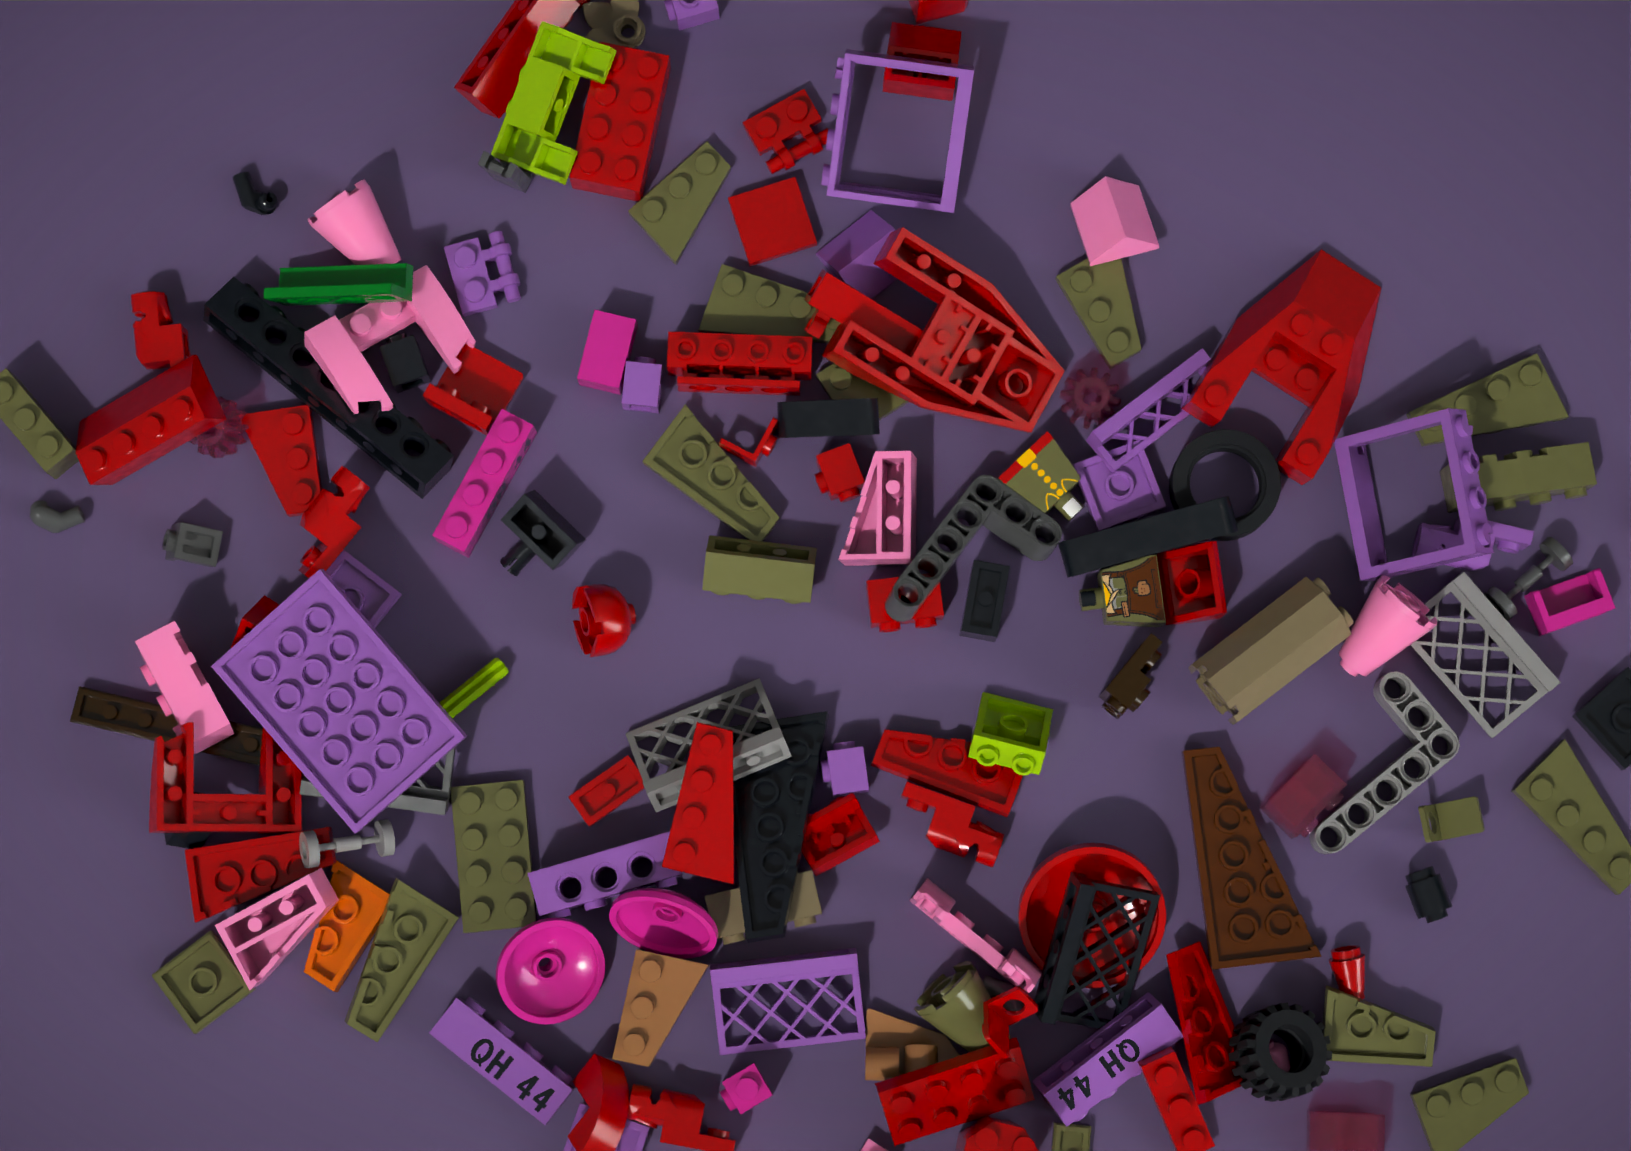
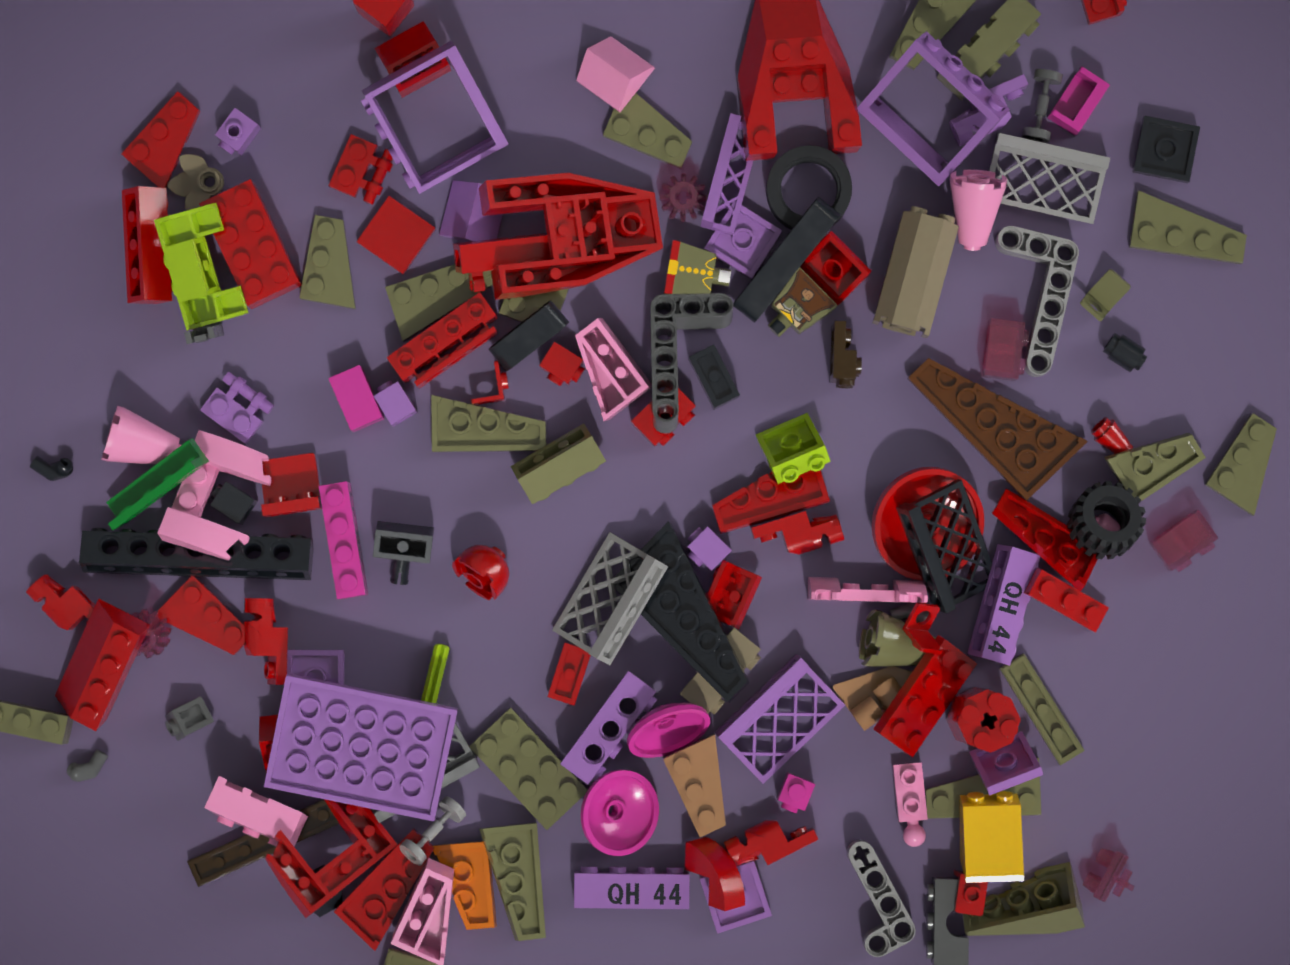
camera: 35 degrees left, 5 degrees up
red wing [662,722,734,884] -> none

